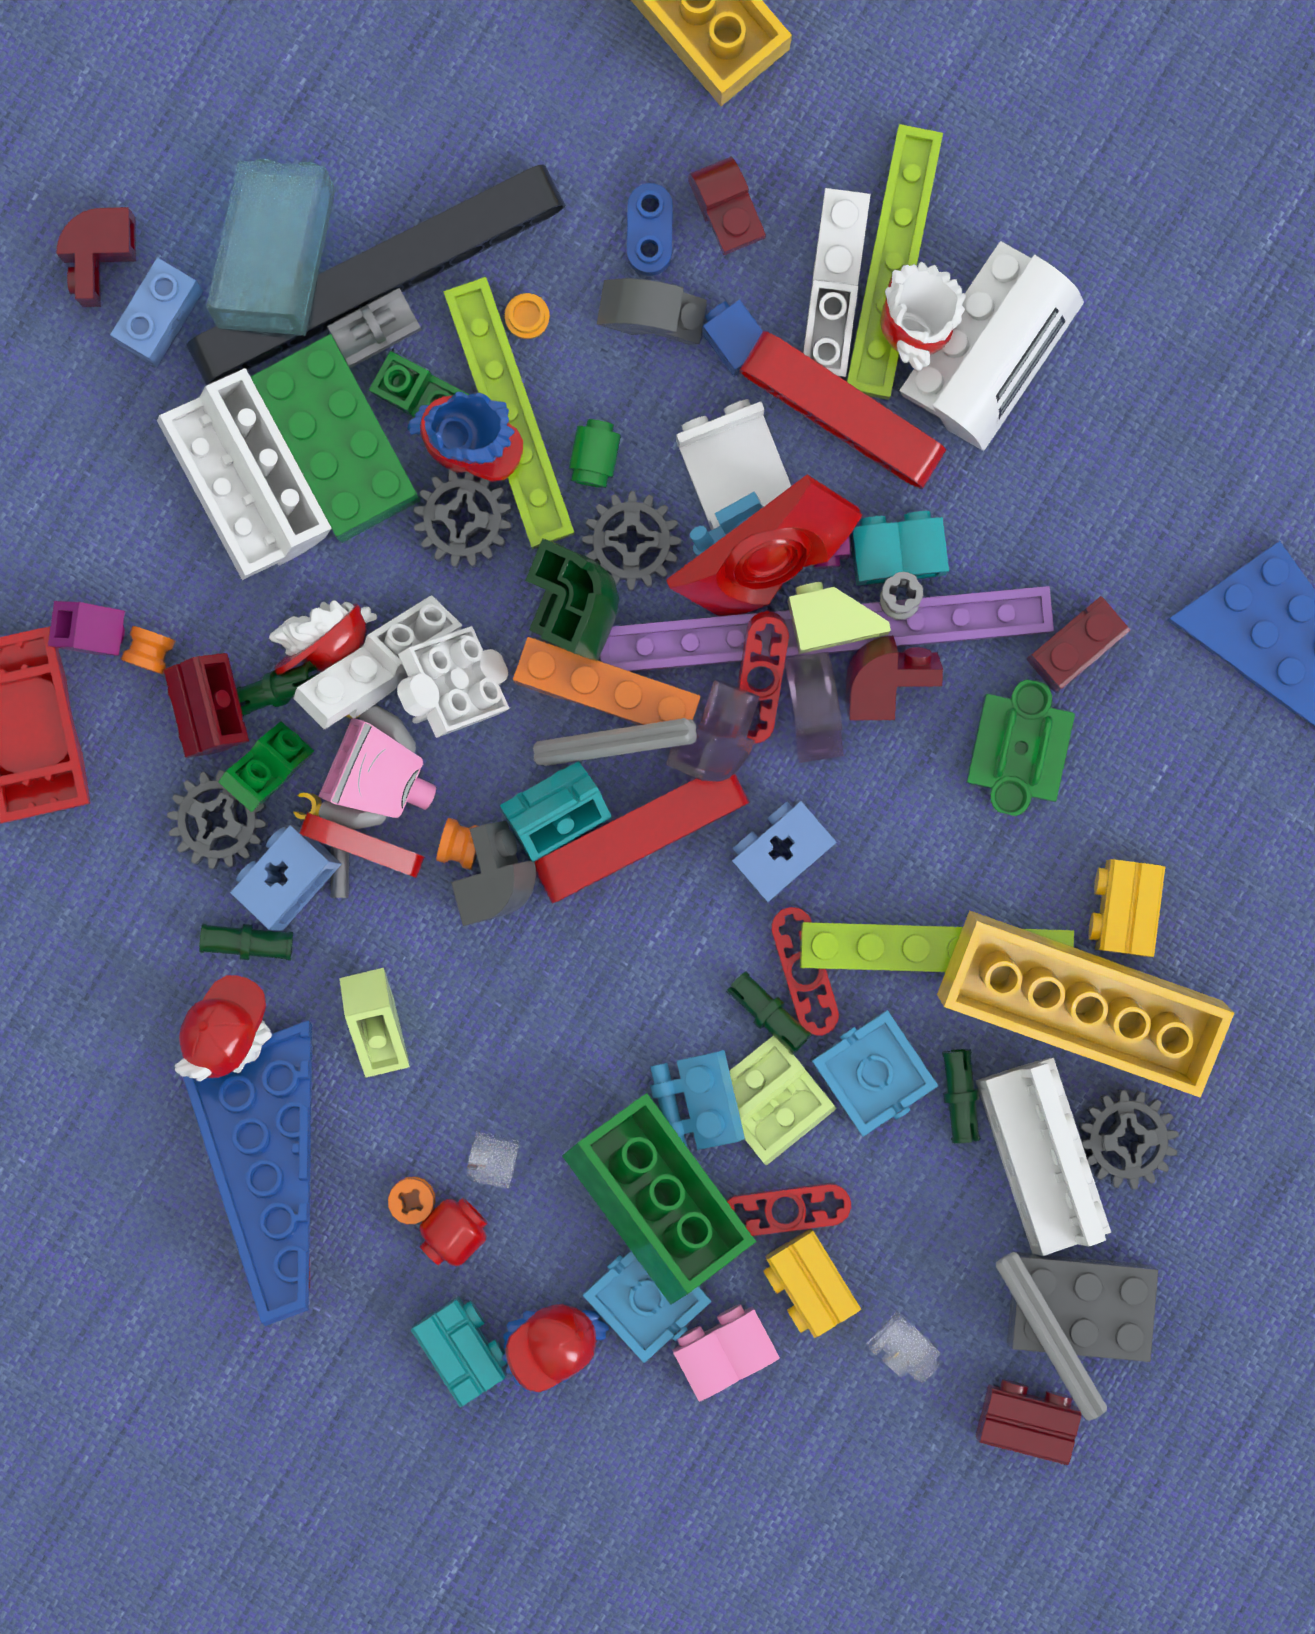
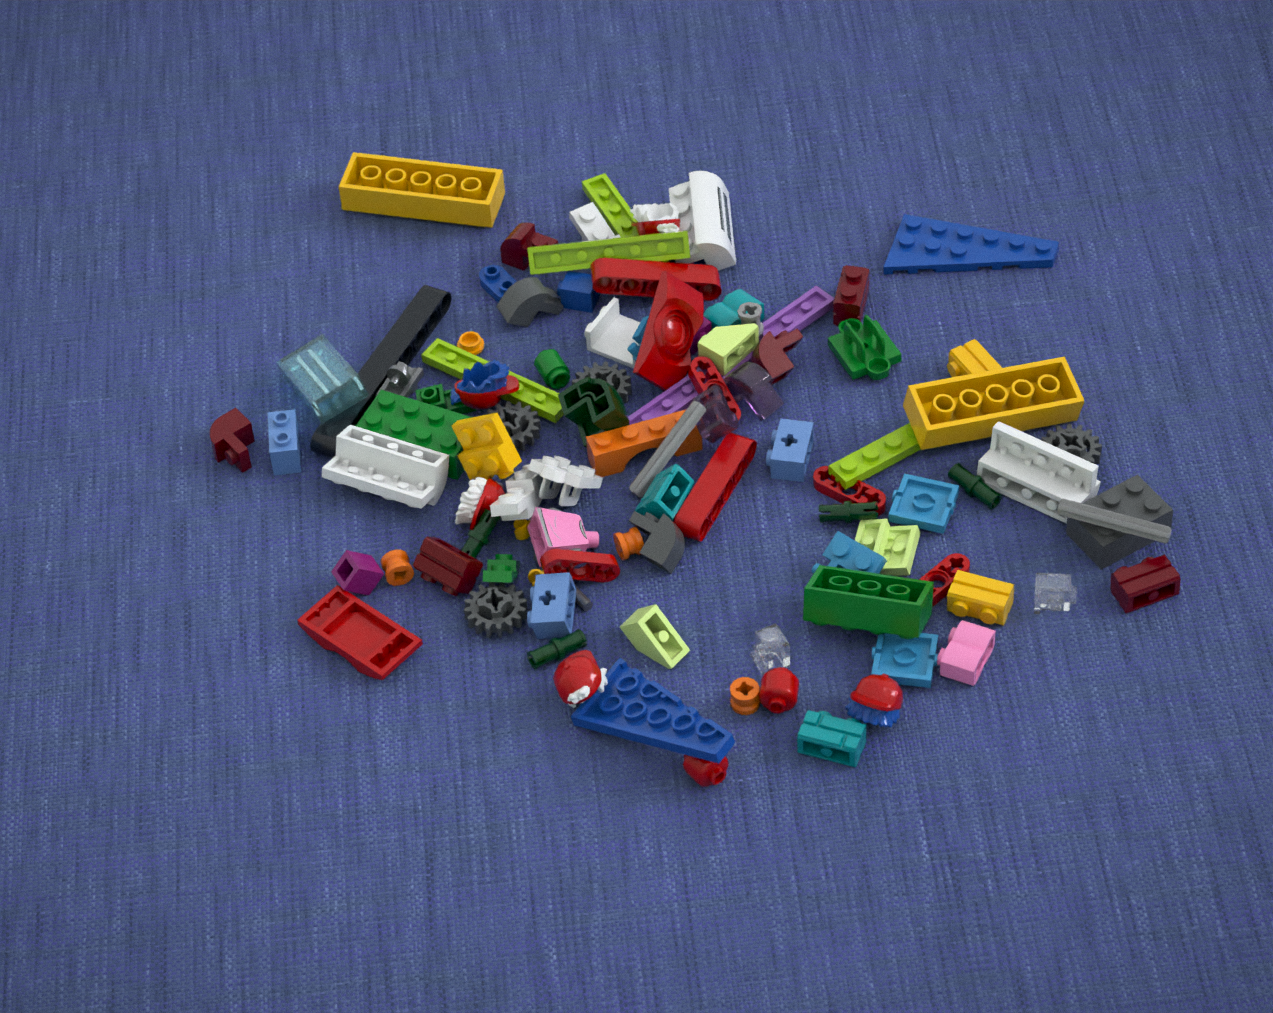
camera: 30 degrees left, 40 degrees down
none -> yellow plate [452,412,522,480]
none -> lime plate [527,230,690,275]

